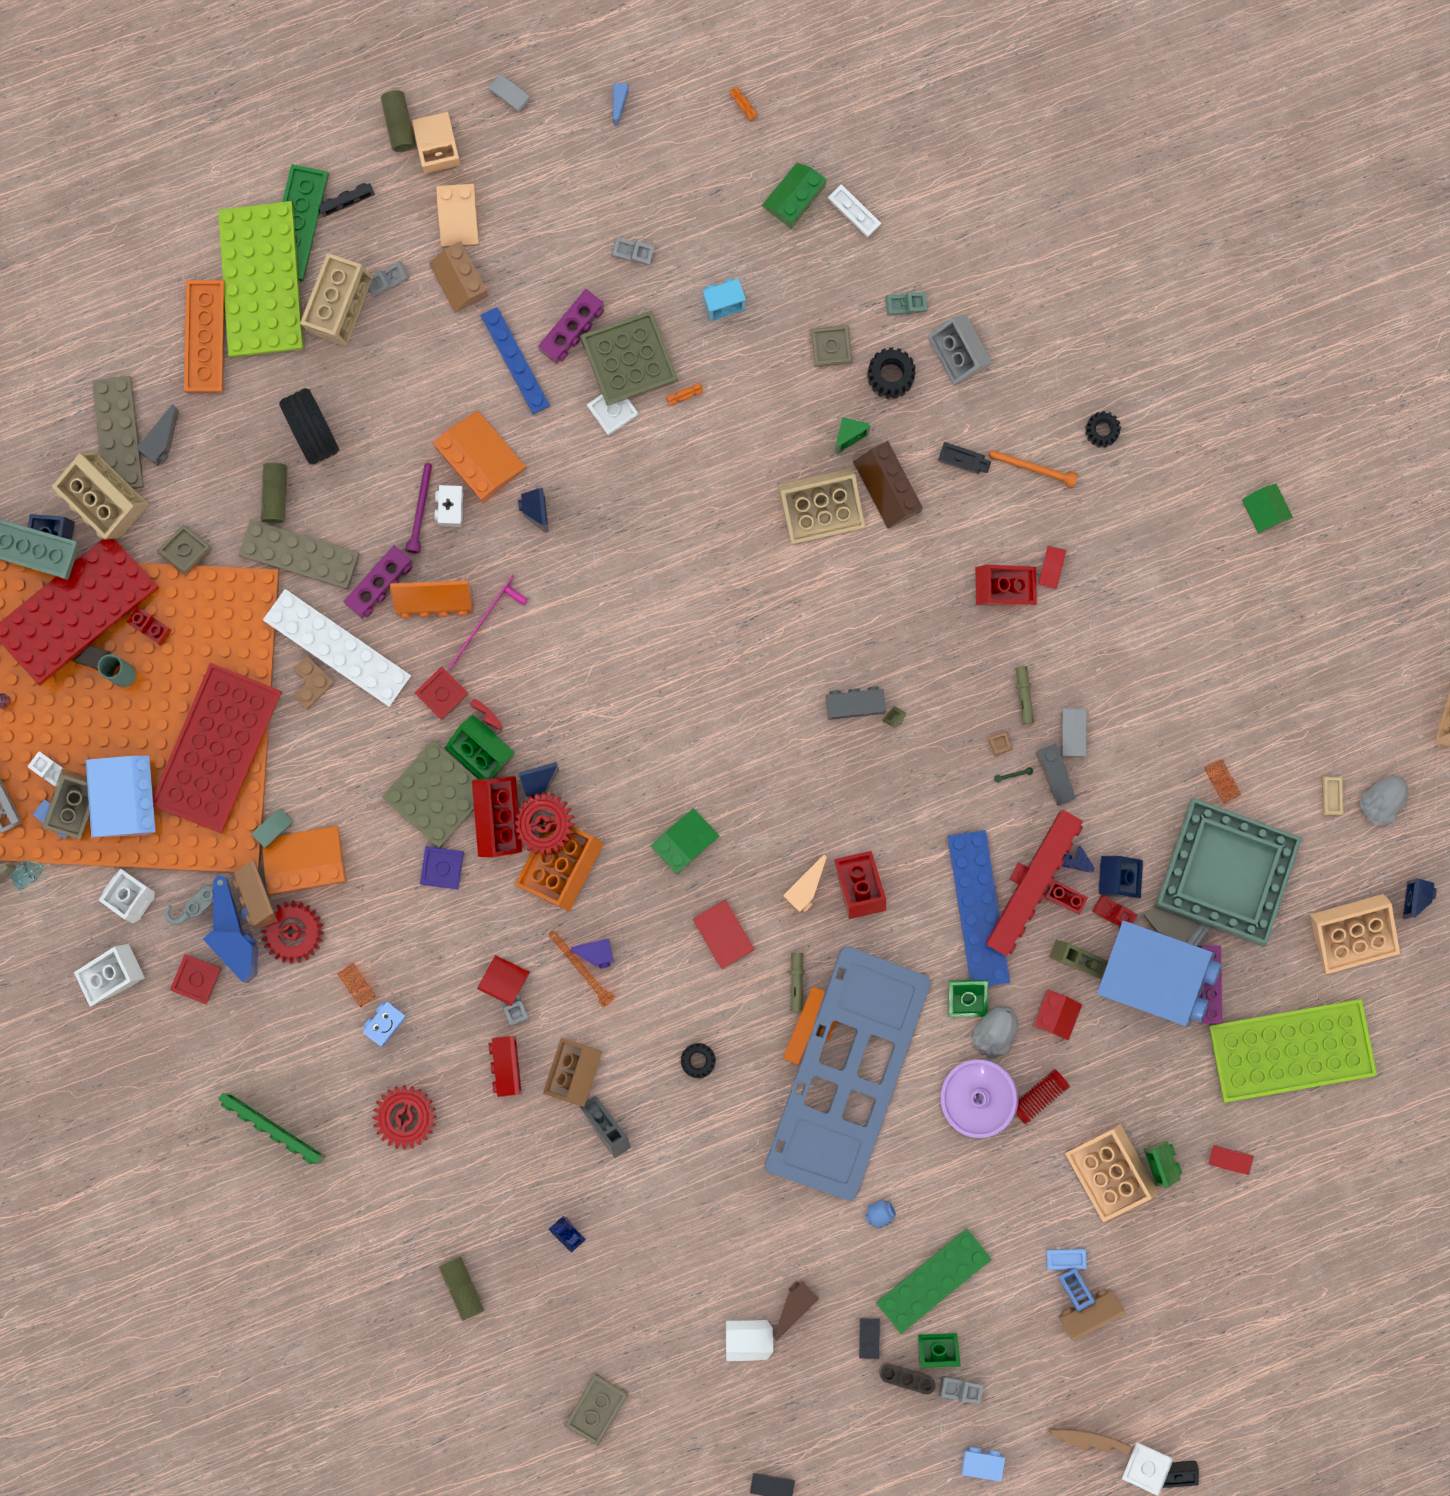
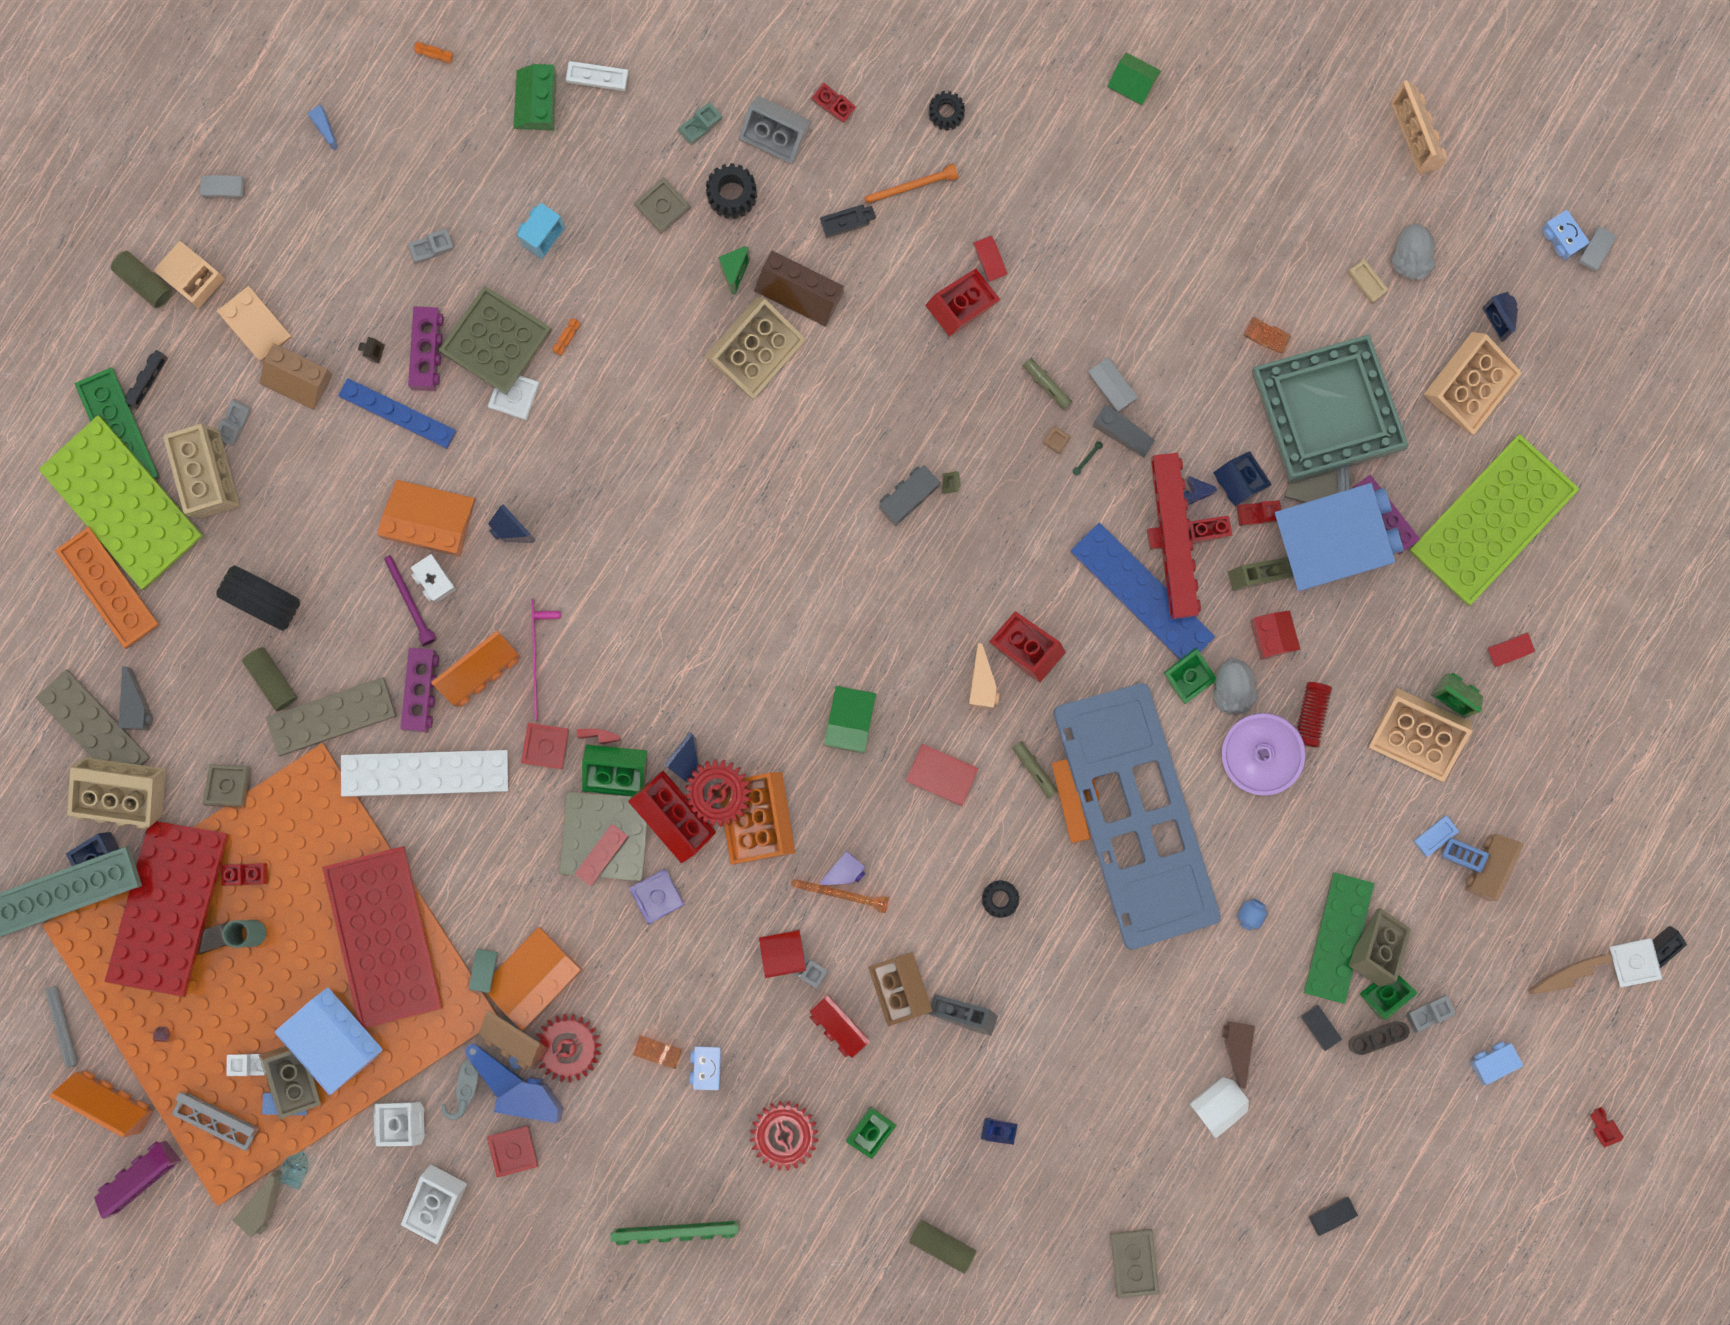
camera: 35 degrees left, 0 degrees up
medium nougat plate [293,656,334,710] -> none
none -> dark brown tile [358,337,385,364]
none -> plate [575,824,629,886]
none -> red slope [811,83,856,123]
none -> green slope [846,1106,897,1159]
none -> dark tan slope [1349,908,1411,987]

